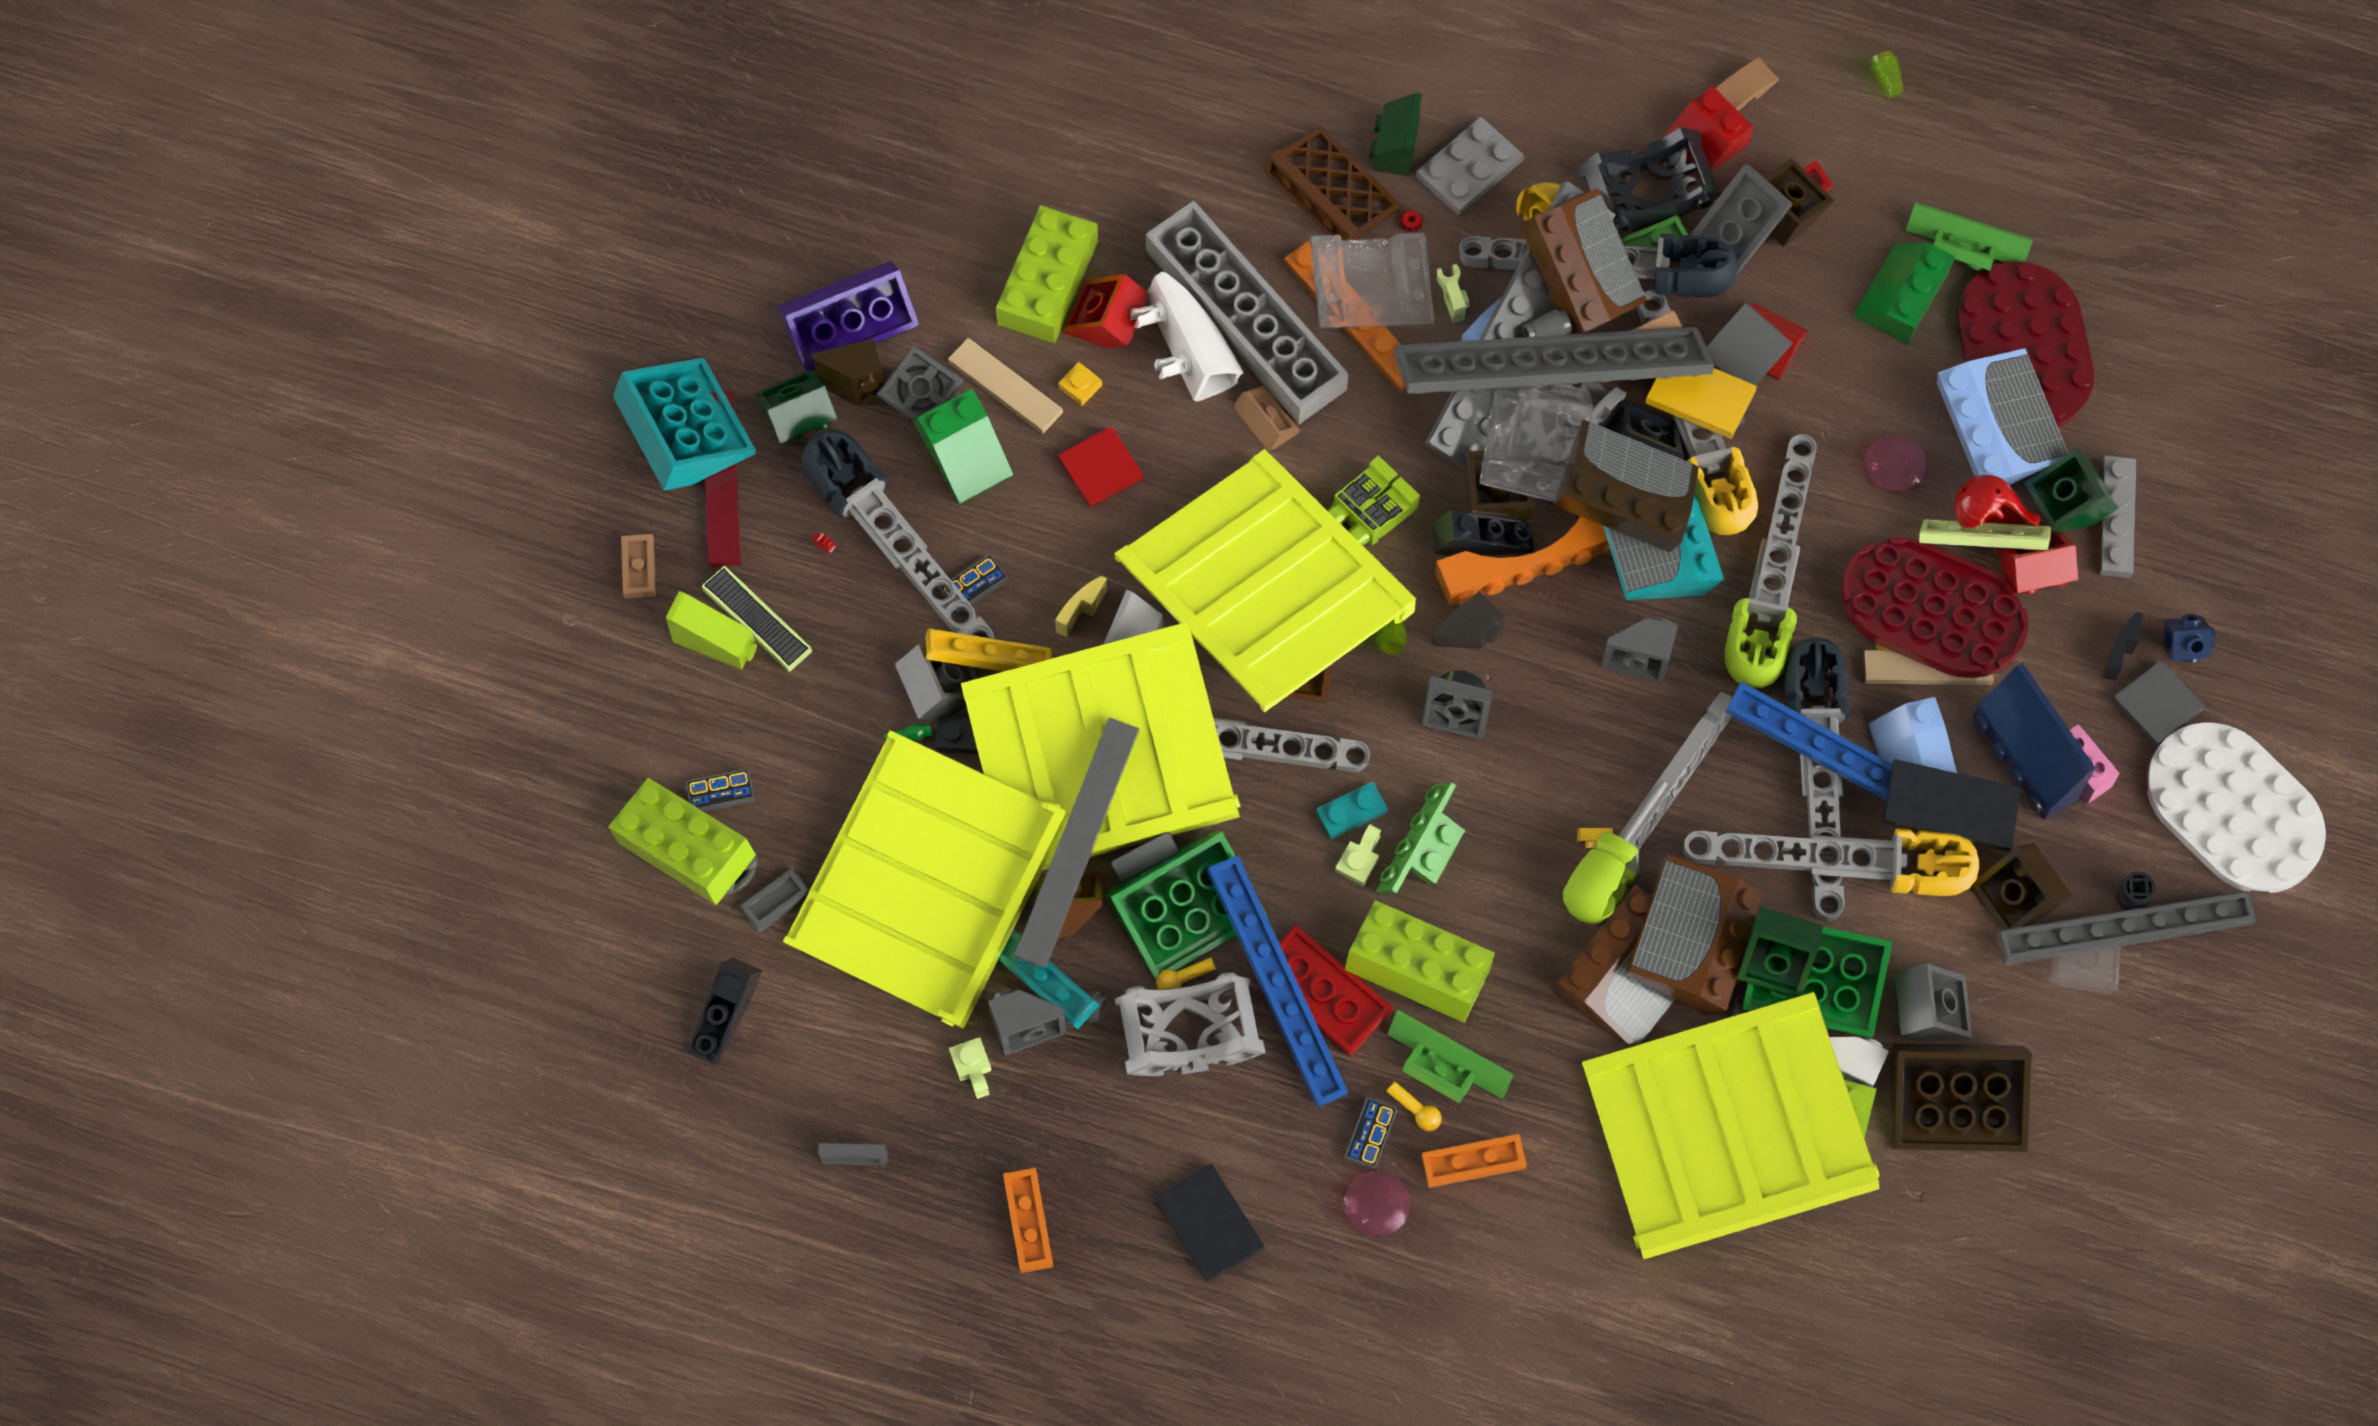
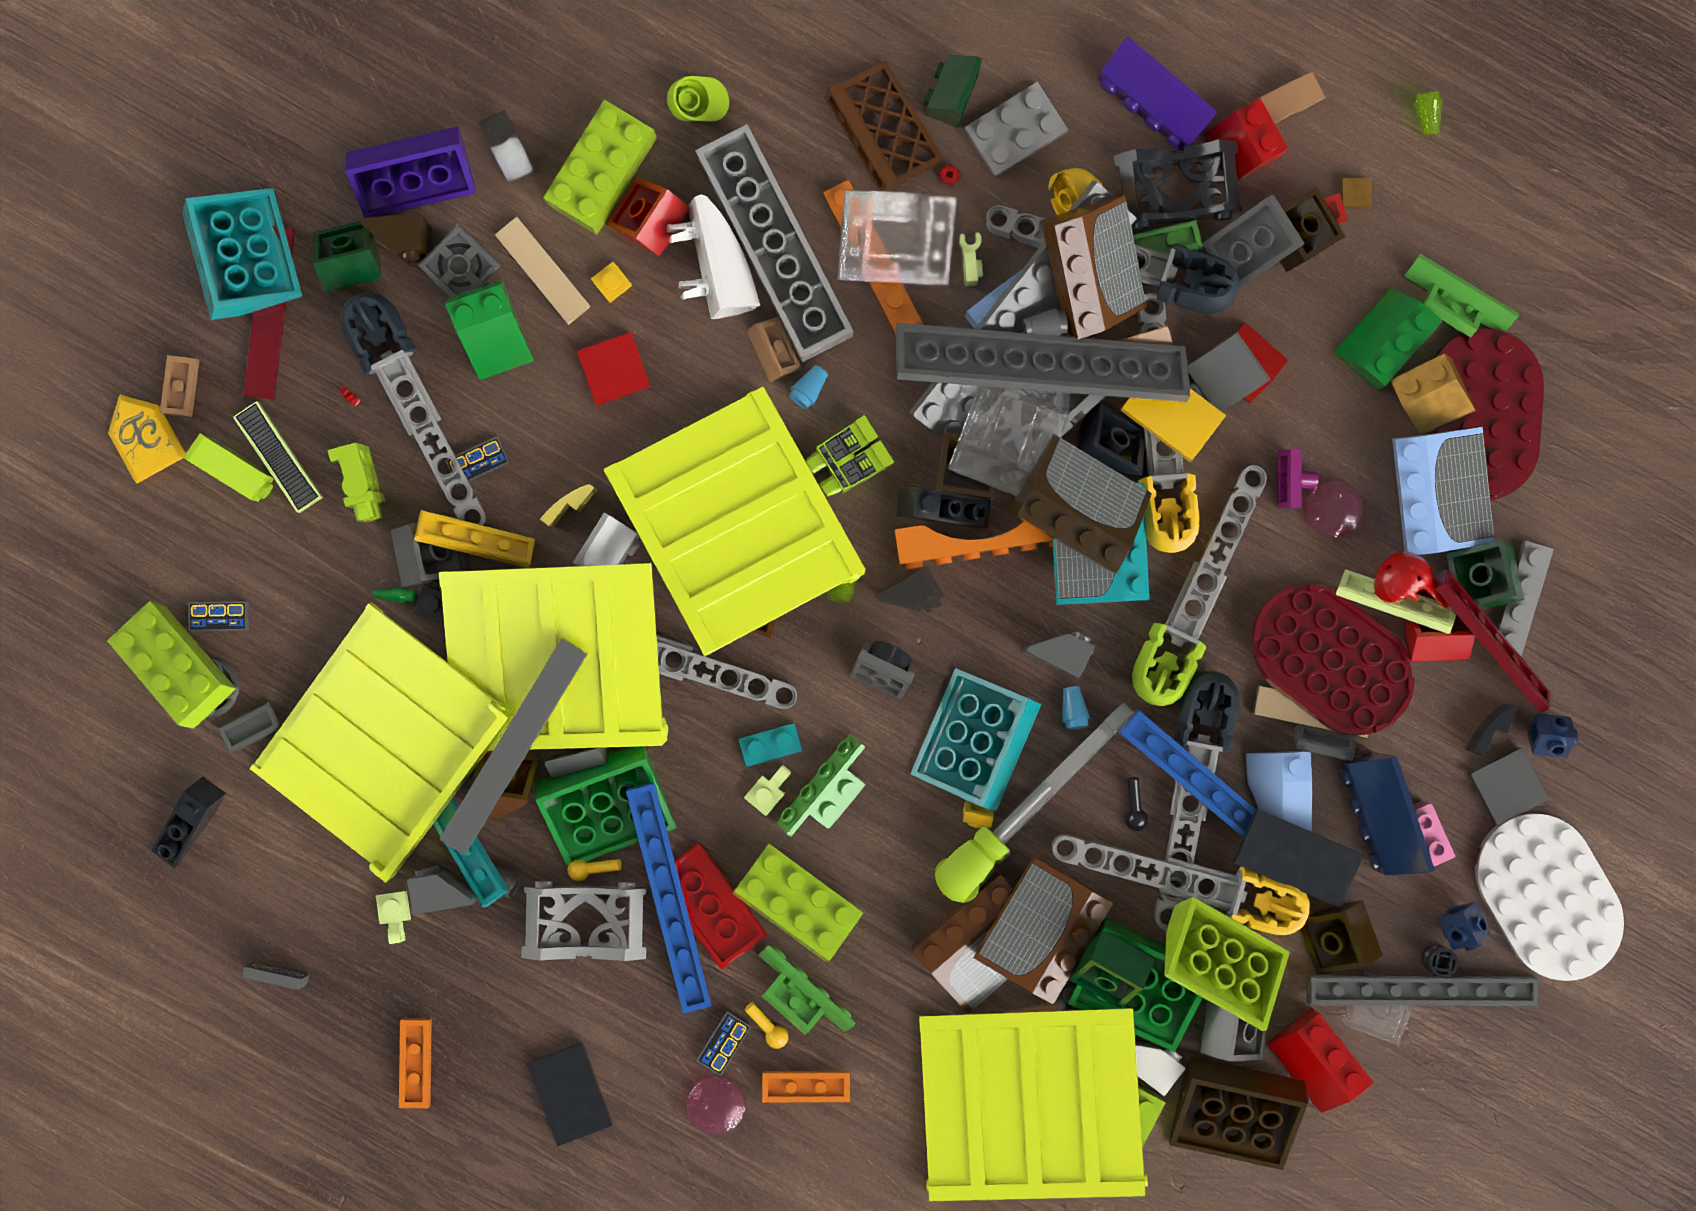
camera: 10 degrees right, 20 degrees up
none -> yellow tile [108,394,186,484]
none -> lime hips [327,443,385,522]
none -> clear smoke slope [478,110,534,182]
none -> lime cap [667,76,729,122]
none -> dark azure cone [789,365,828,409]
none -> teal slope [910,668,1041,811]
none -> dark azure cone [1062,686,1091,730]
none -> dark purple slope [1098,36,1217,152]
none -> black bar [1125,777,1148,831]
none -> lime slope [1164,897,1290,1031]
none -> red slope [1267,1007,1374,1113]
none -> magenta tile [1277,449,1319,509]
none -> dark grey tile [1294,724,1356,761]
none -> pearl gold tile [1340,178,1372,209]
none -> pearl gold slope [1391,353,1476,435]
none -> dark red tile [1436,569,1550,713]
none -> dark blue brick [1438,901,1490,951]

